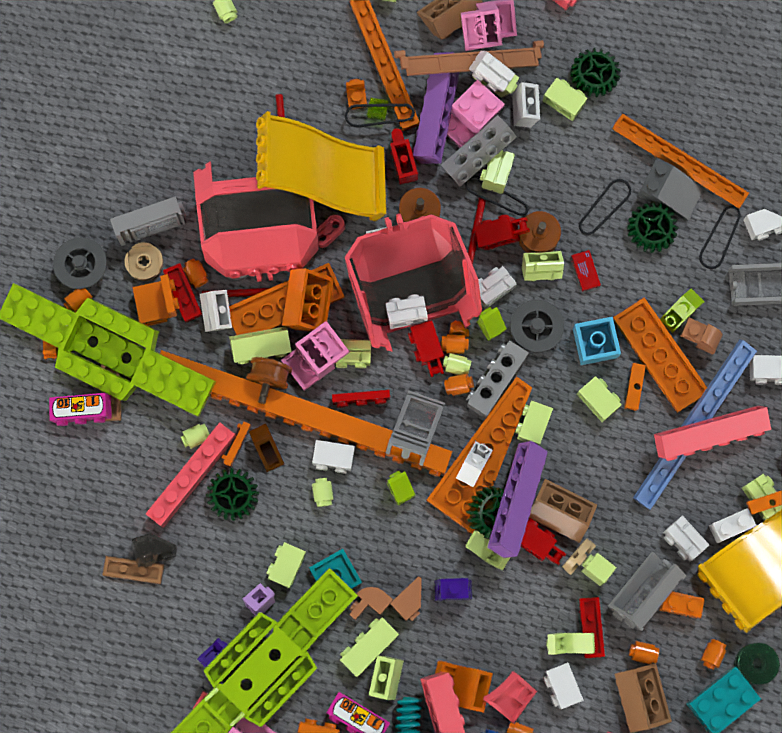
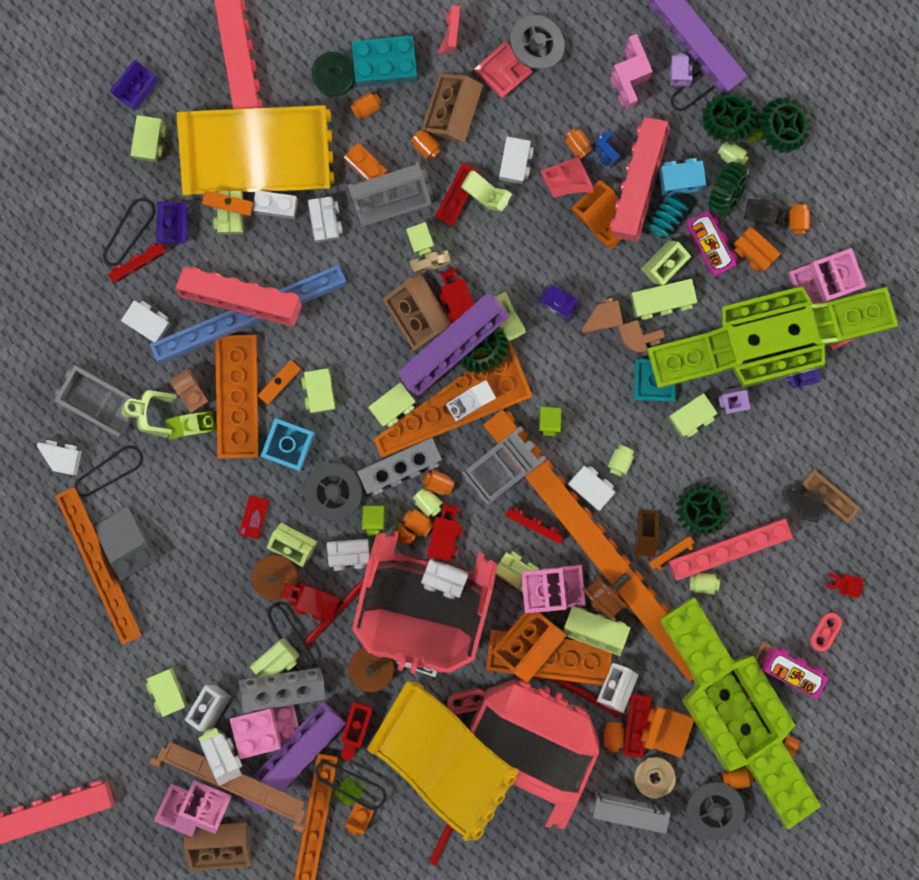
camera: 145 degrees left, 10 degrees up
dark green gear [570,47,621,98] -> none
black piece [579,179,631,235] -> none
dark green gear [627,202,678,253] -> none
none -> yellowish green piece [121,390,177,438]
none -> coral plate [810,613,842,651]
none -> red plate [825,573,864,598]

